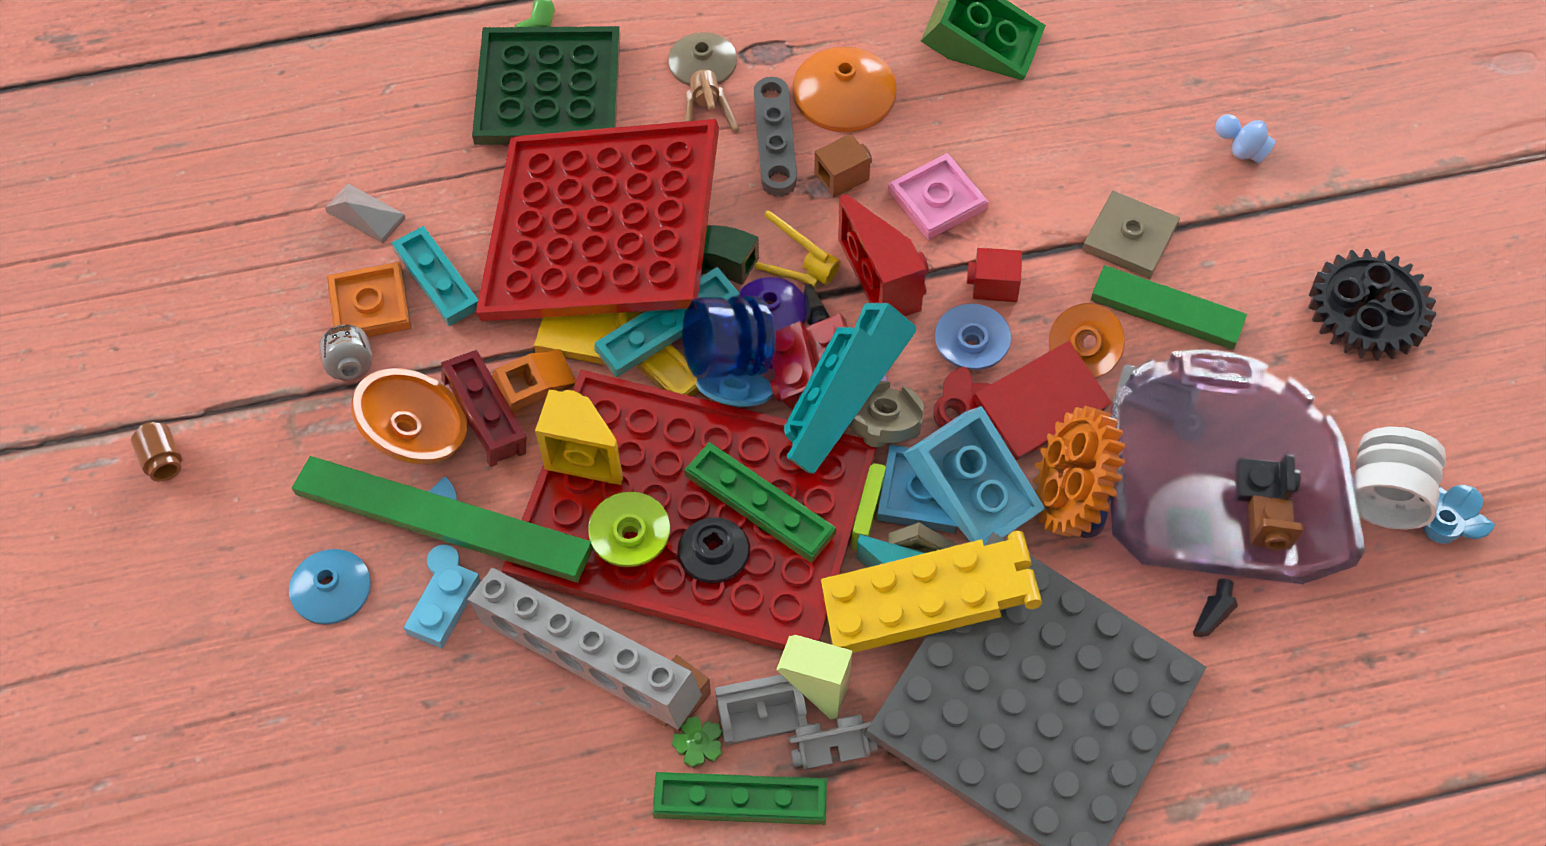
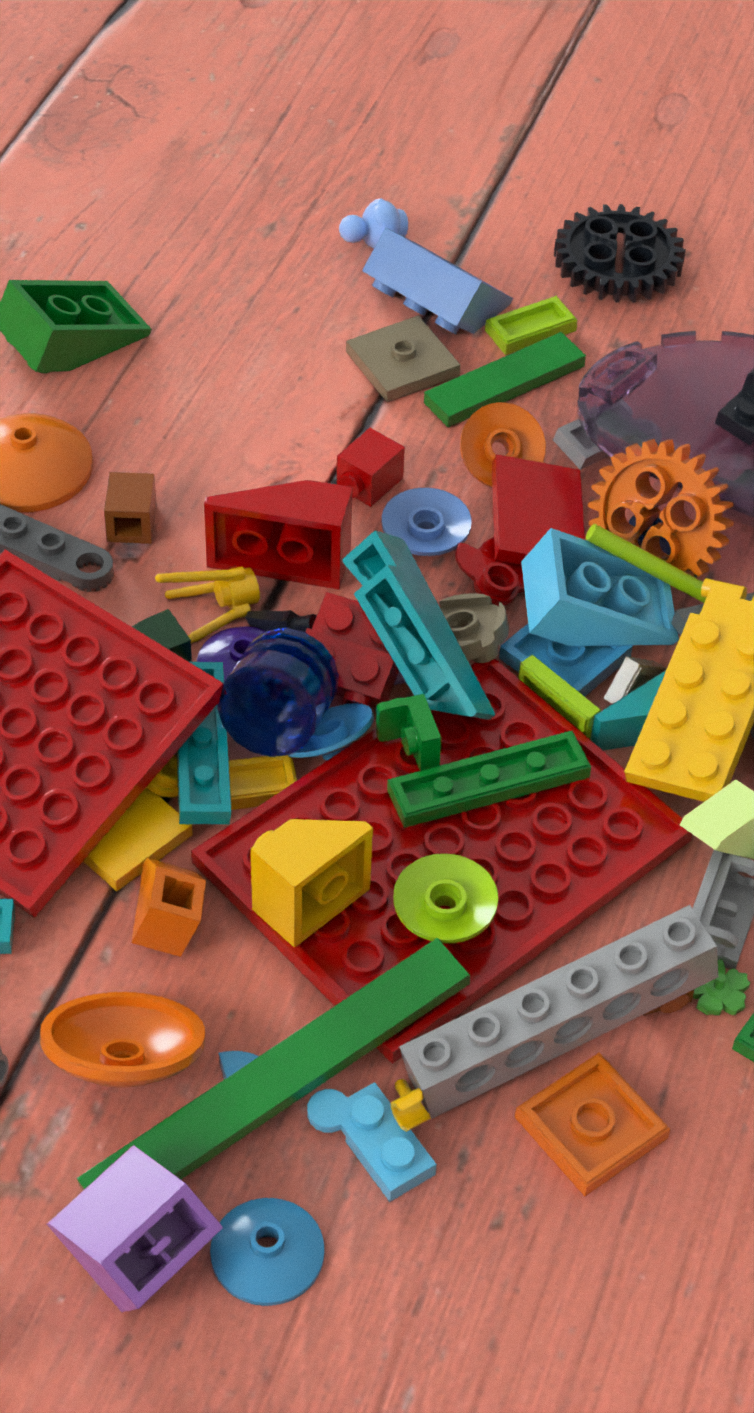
camera: 60 degrees left, 10 degrees down
dark red container [441,350,527,467] -> none
black piece [677,518,750,583] -> none
bright pink tile [888,153,989,240] -> none
none -> medium lavender slope [47,1145,223,1312]
none -> medium blue slope [362,227,514,334]
none -> green bracket [376,694,441,771]
none -> yellow hand [391,1079,431,1132]
none -> lime tile [485,296,578,355]
none -> orange tile [515,1052,670,1197]
none -> lime bar [586,524,706,603]

